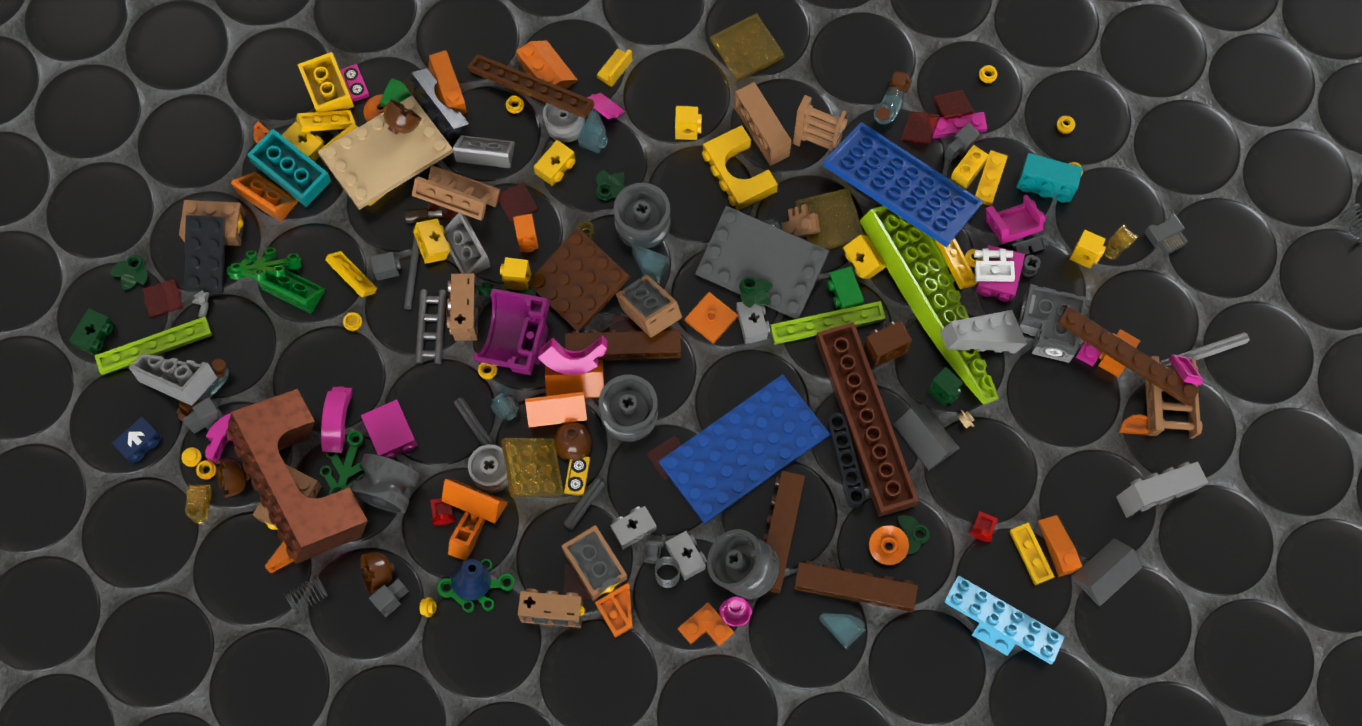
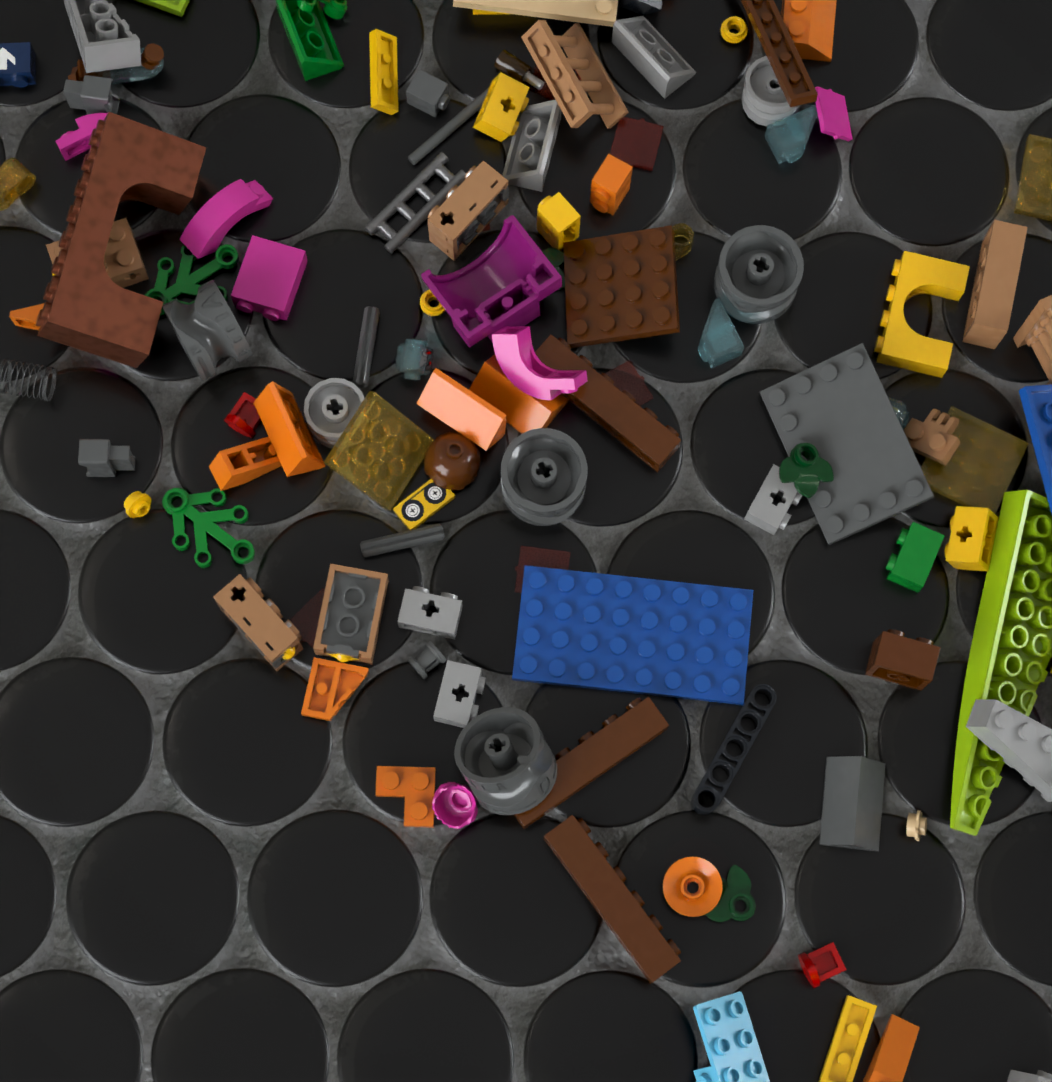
camera: 40 degrees right, 5 degrees up
yellow plate [181,447,202,467] -> none
yellow plate [196,460,216,480] -> none
reddish brown cylinder [216,458,250,498] -> none
yellow plate [343,312,362,331] -> none
reddish brown cylinder [360,552,395,593] -> none
dark blue cone [451,559,491,601] -> none
dark green plate [476,282,511,296] -> none
yellow brick [534,140,575,186] -> none
dark green plate [596,170,627,201] -> none
yellow panel [597,48,633,87] -> none
piece [616,274,682,338] -> none
dark grey piece [655,556,680,588] -> none
yellow brick [675,106,702,140] -> none
orange plate [685,292,738,344] -> none
lime plate [770,301,886,345] -> none
copper brick [816,322,919,517] -> none
clear light blue slope [819,613,866,649] -> none
dark green brick [927,367,963,407] -> none

